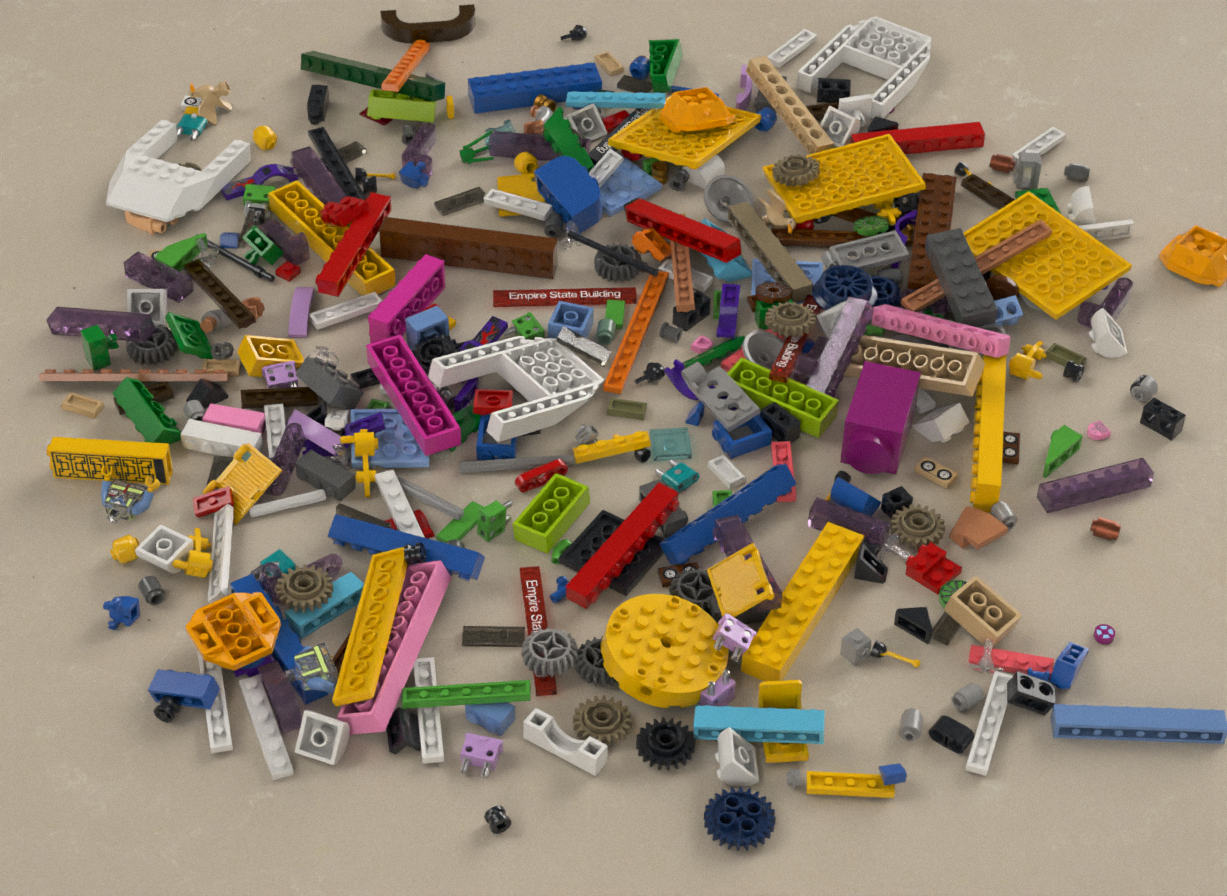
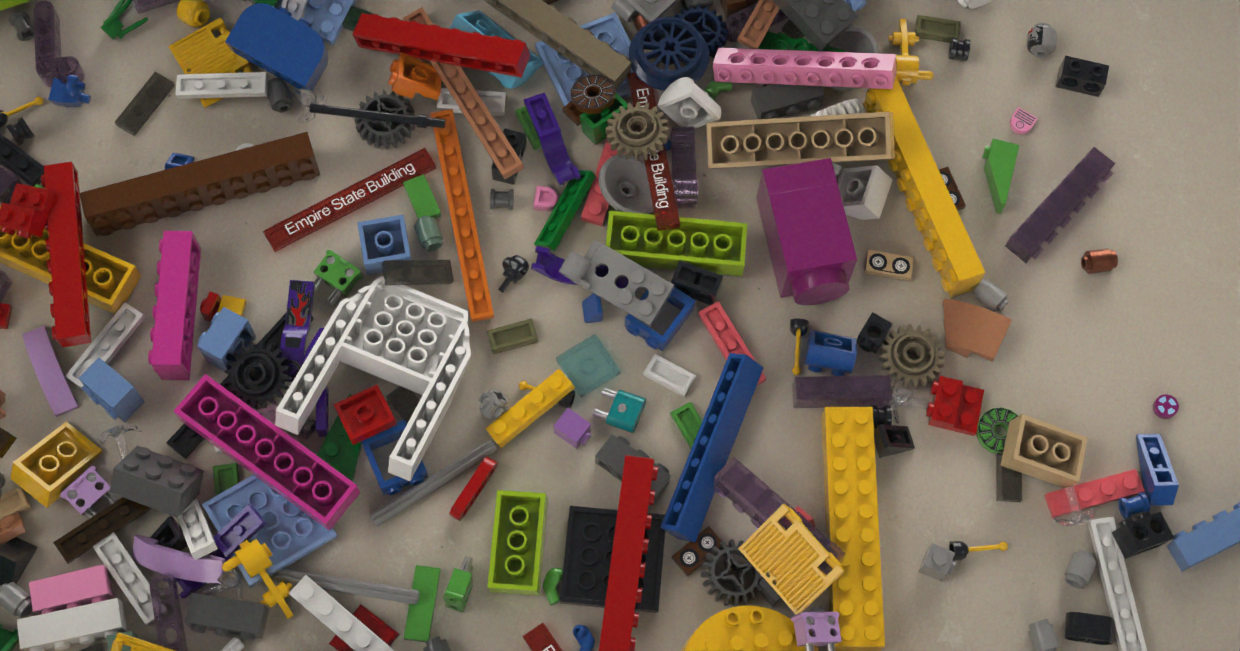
camera: 30 degrees left, 25 degrees up
clear purple brick [806,297,874,398] -> none
black slope [894,607,932,644] -> none
none -> medium blue brick [78,358,145,423]
none -> medium lavender brick [554,408,592,449]

